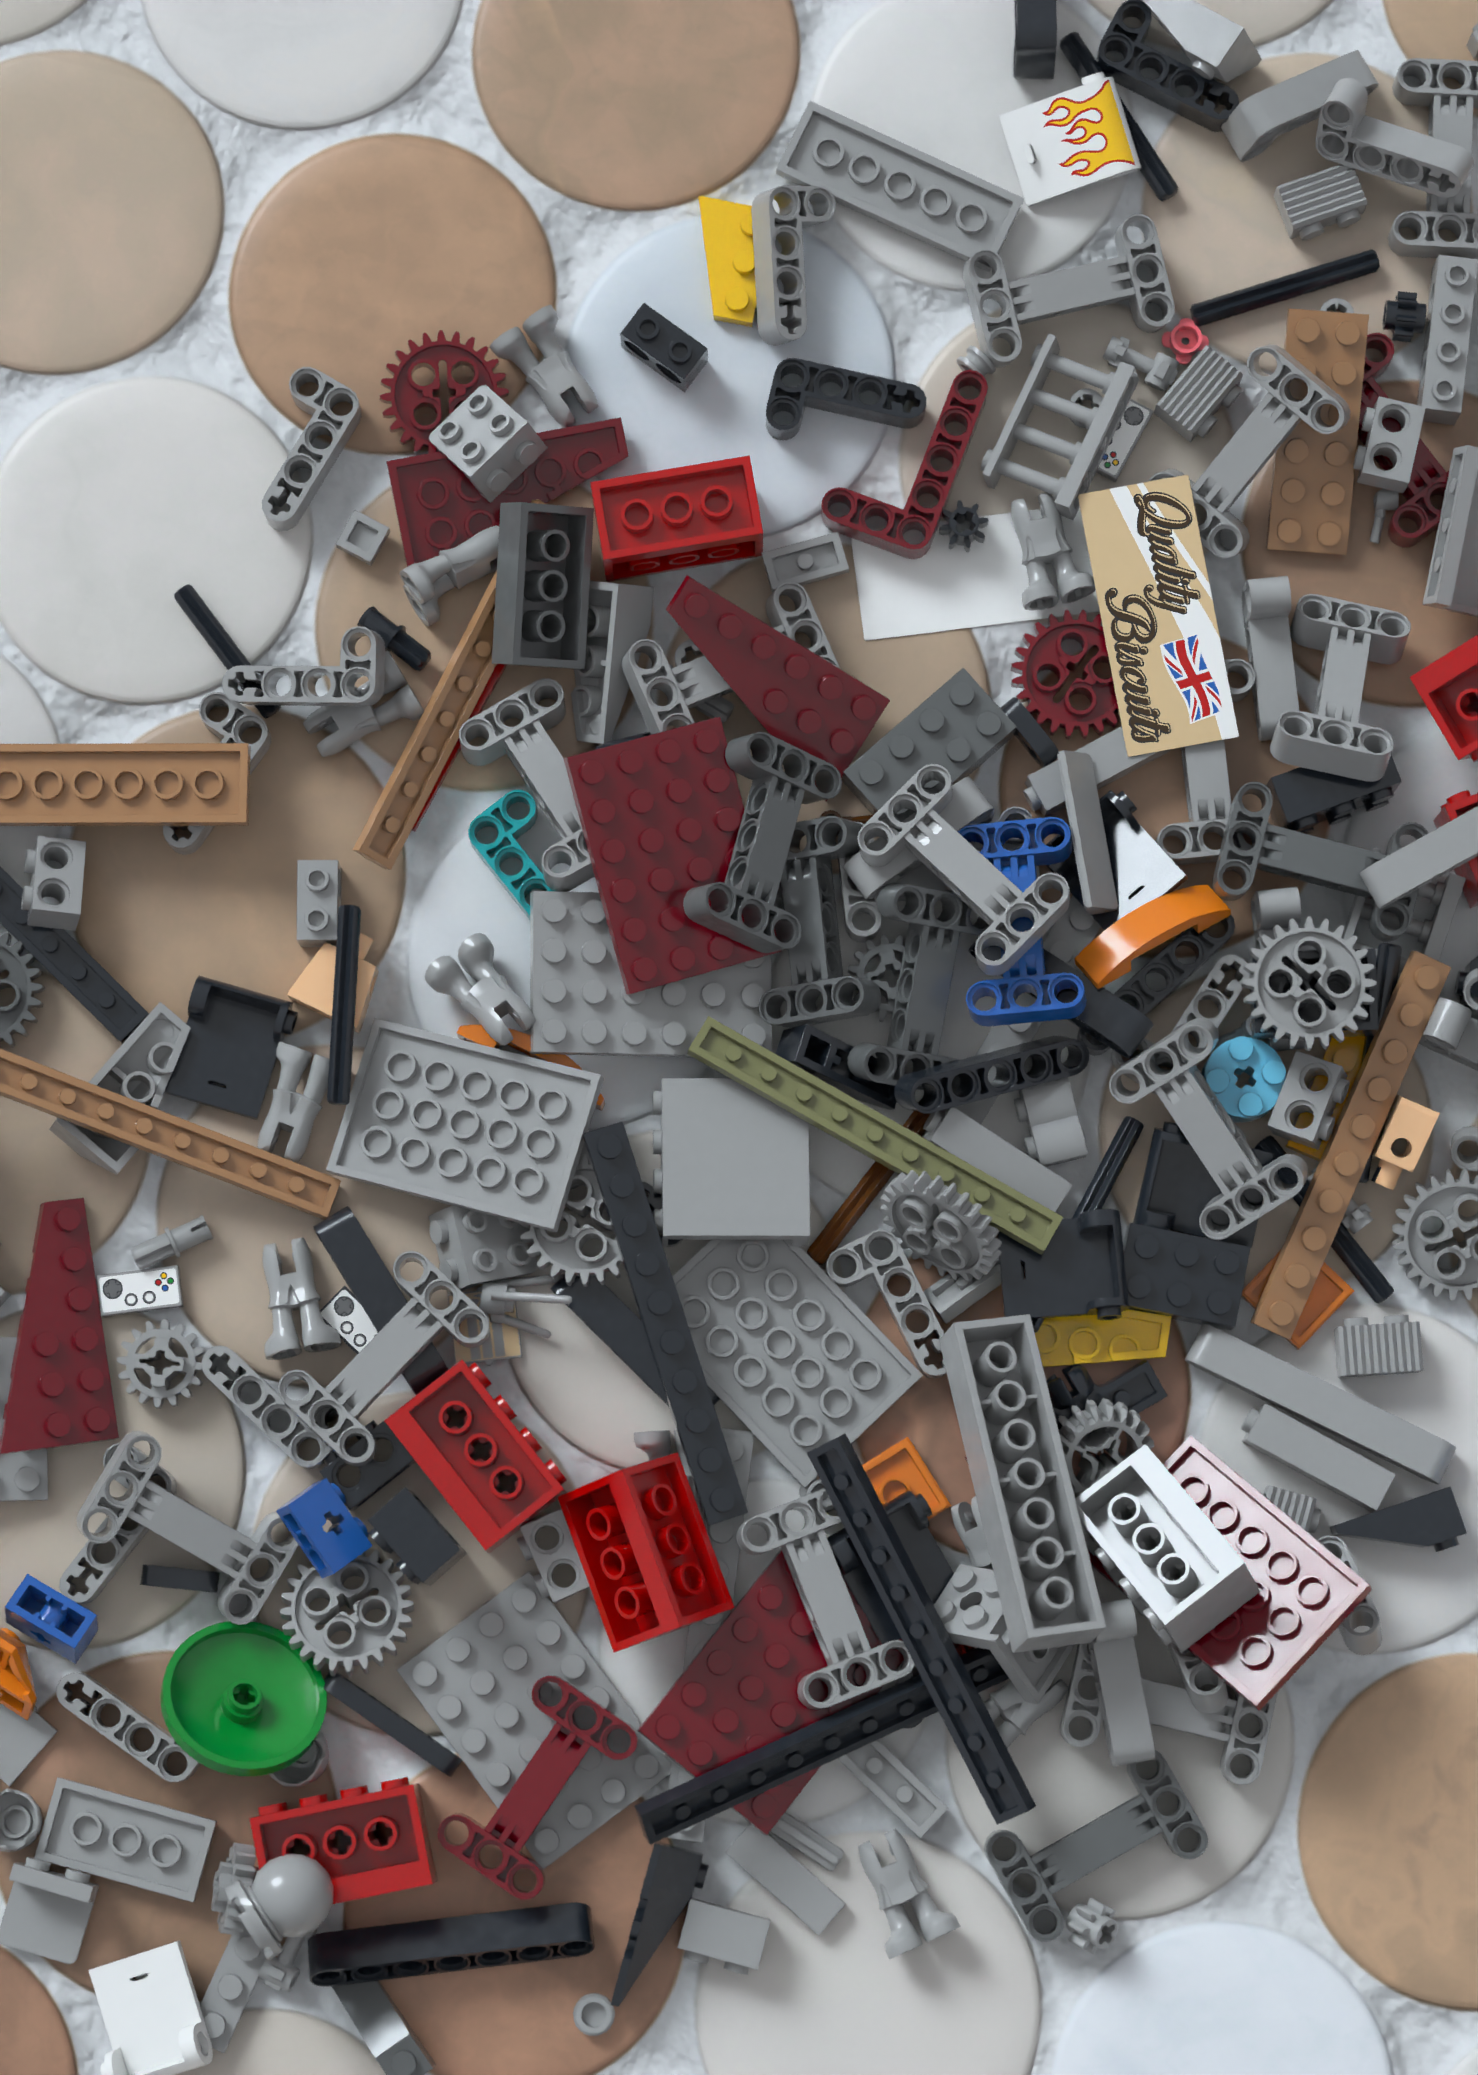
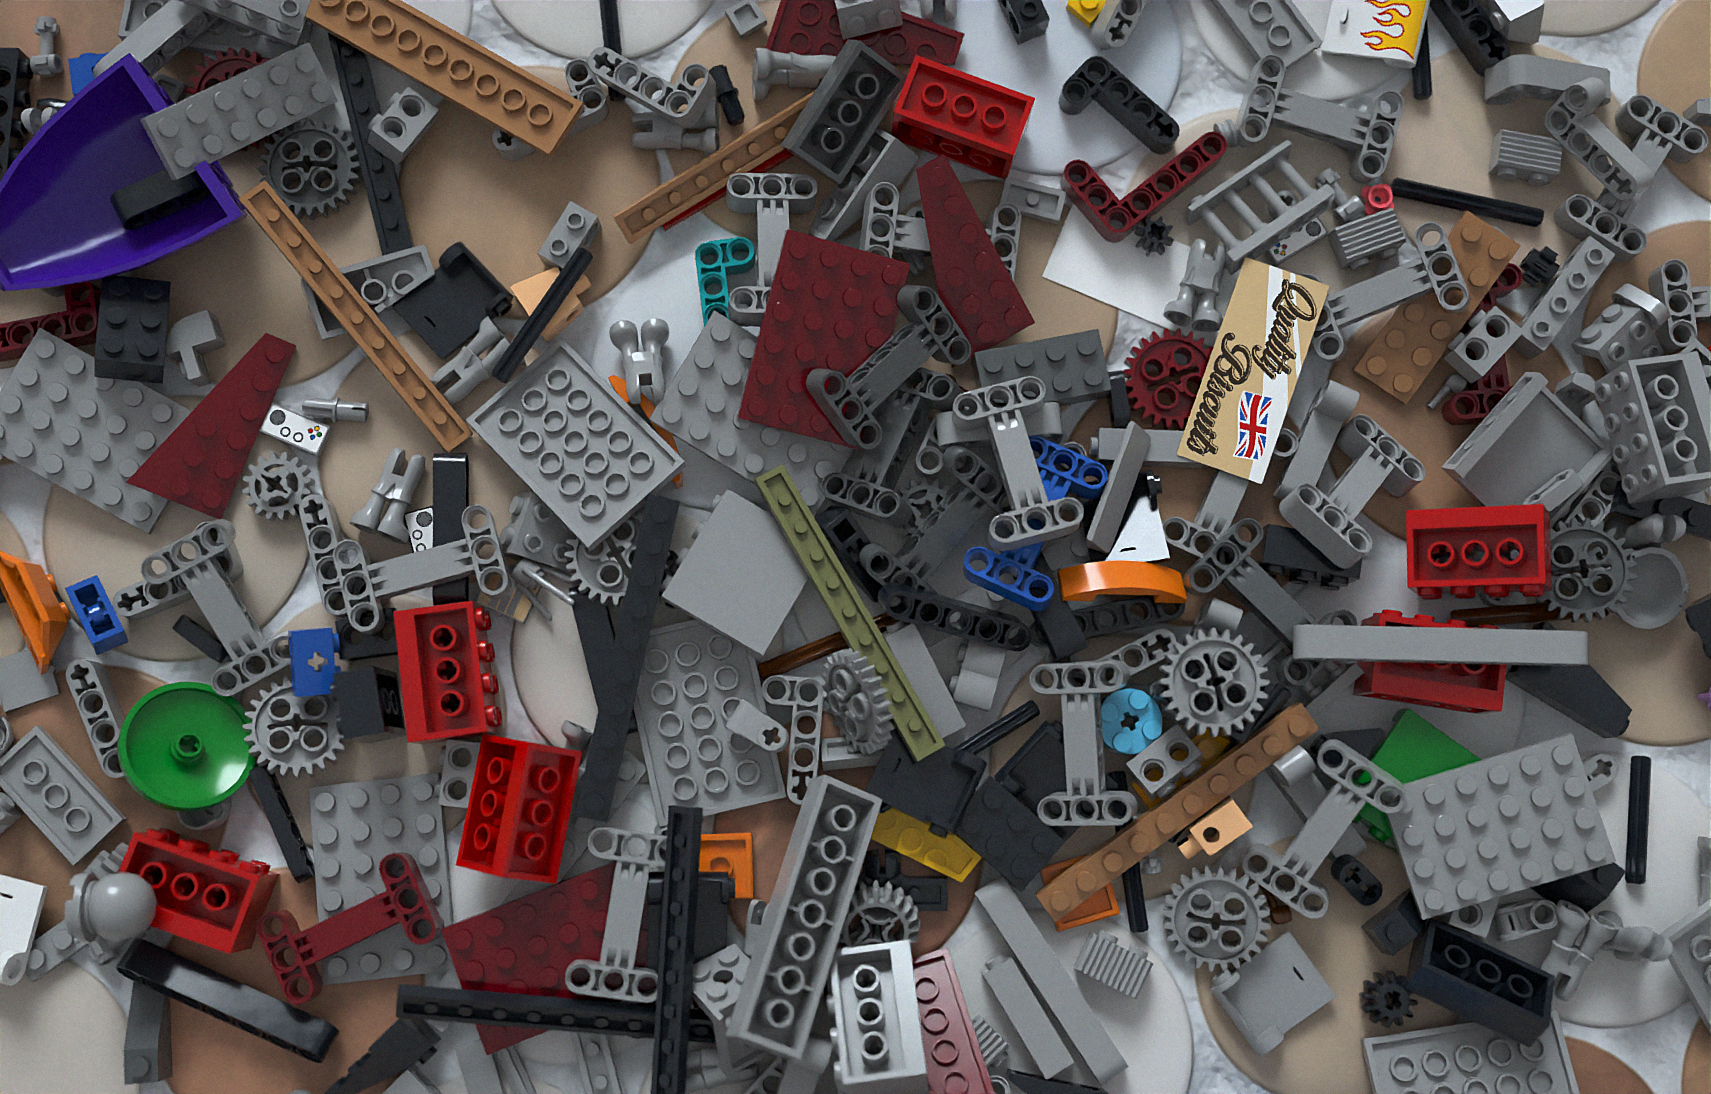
camera: 25 degrees right, 0 degrees up
none -> light grey piece [725,699,789,753]

